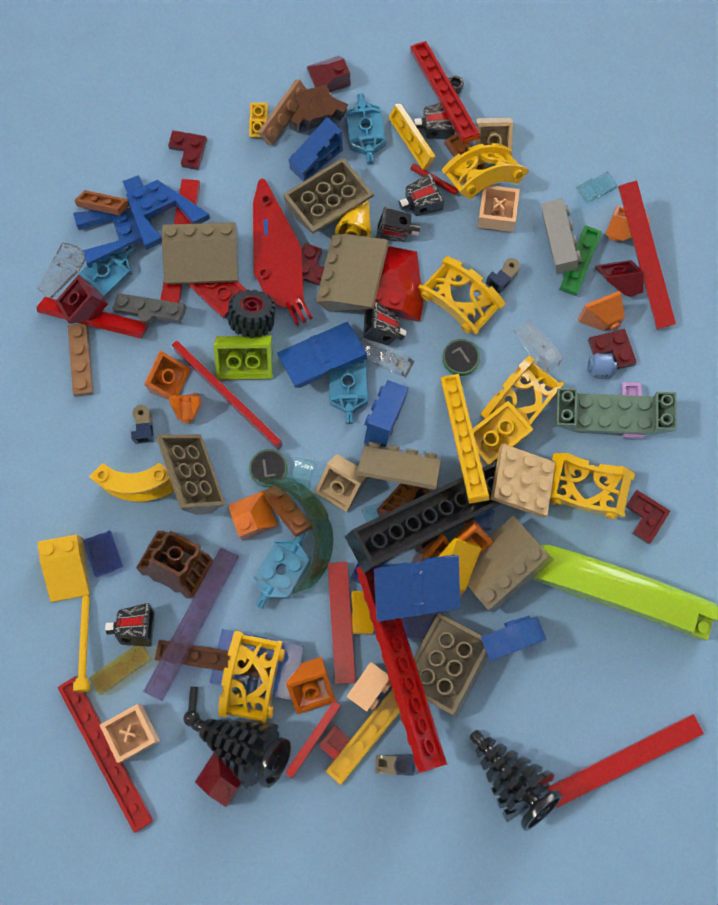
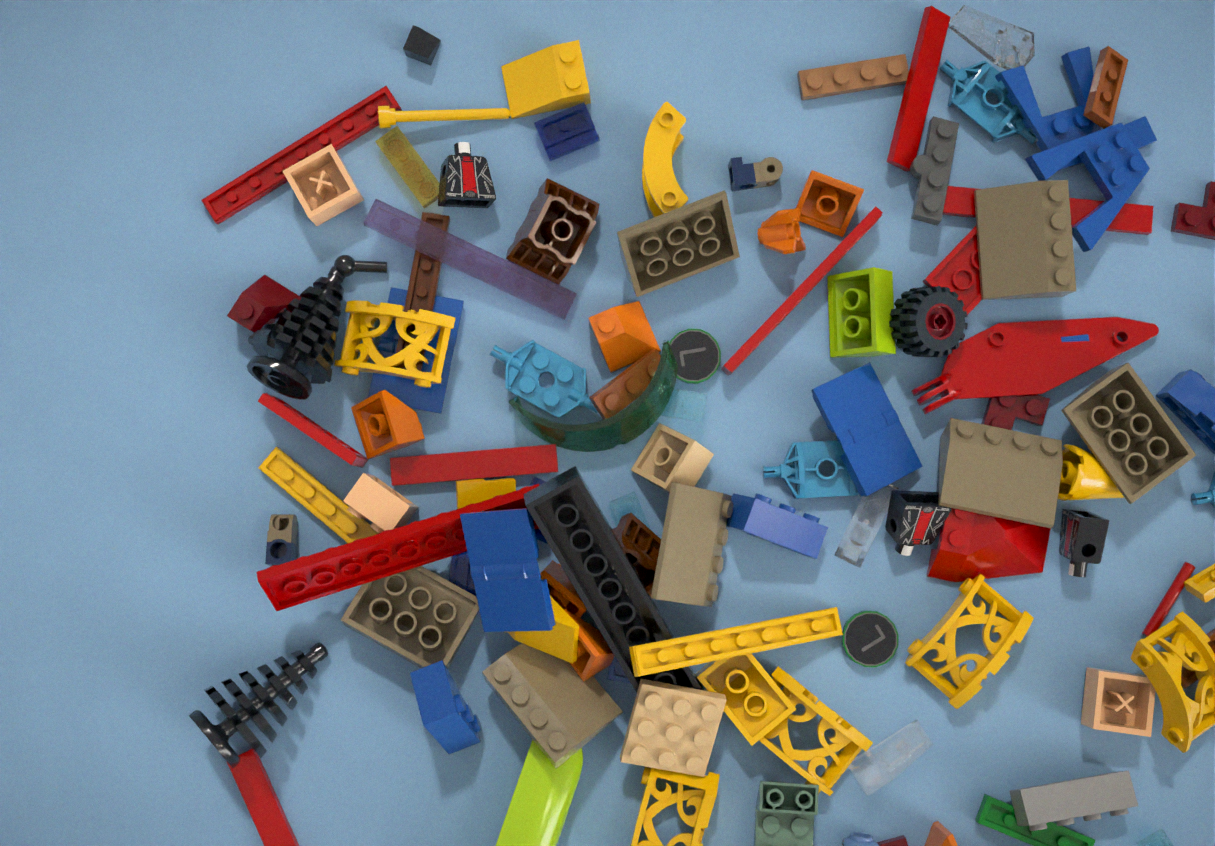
camera: 90 degrees right, 10 degrees up
dark red slope [55,274,108,324] -> none
red panel [318,726,350,759] -> none
black torso [399,173,444,216] -> none
leg [486,258,520,294] -> none
none -> black slope [403,25,441,66]

